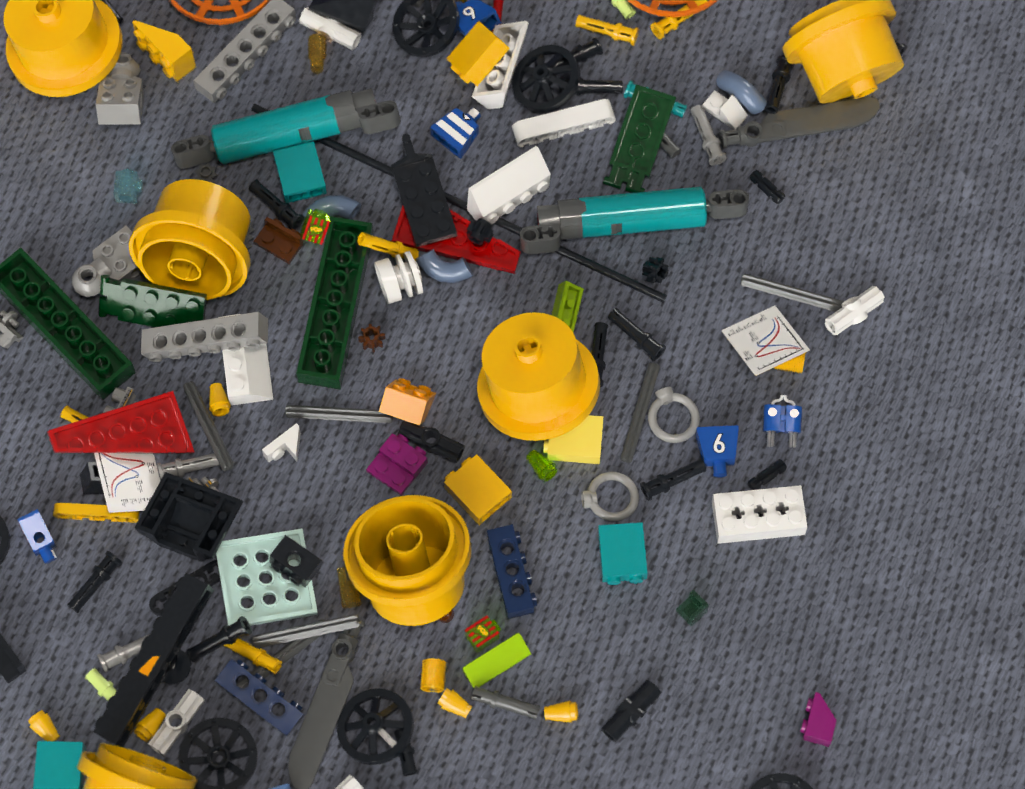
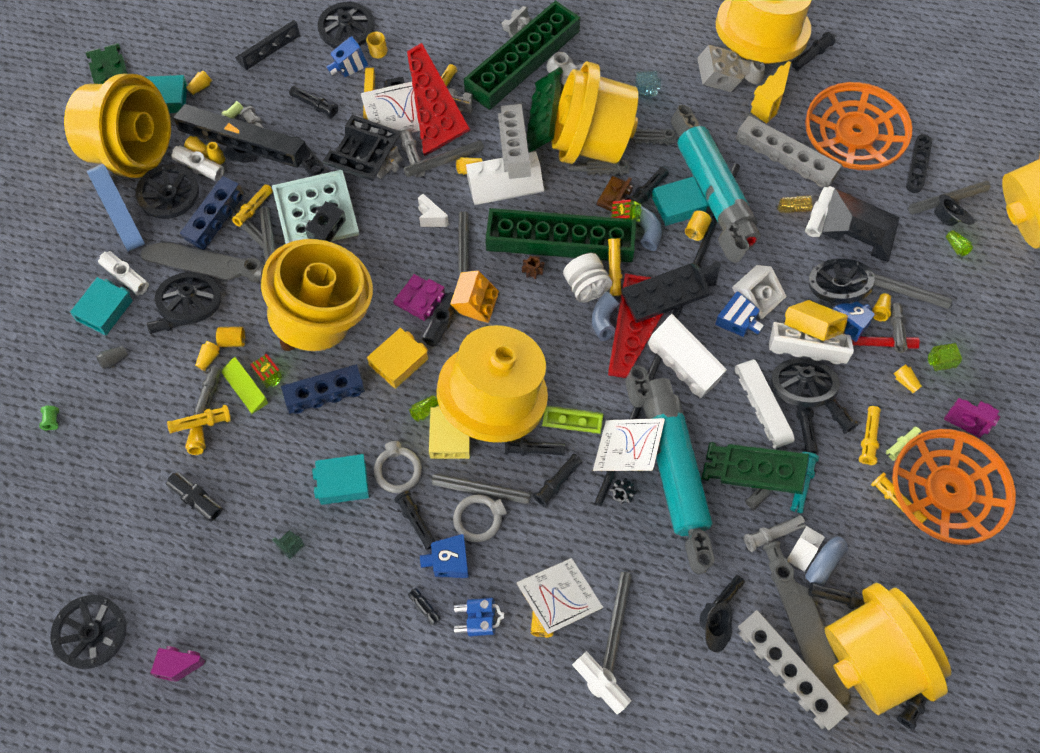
camera: 85 degrees right, 5 degrees down
black pin [187,616,252,662] -> none
black gear [467,219,494,245] -> none
white brick [712,485,807,544] -> none
none -> yellow pin [167,405,231,434]
none -> yellow cone [207,142,226,165]
none -> yellow piece [366,32,388,58]
none -> white sticker [593,418,665,471]
none -> yellow piece [685,211,712,241]
none -> black piece [699,602,732,652]
none -> white slope [732,265,787,319]
none -> light grey brick [738,610,849,730]

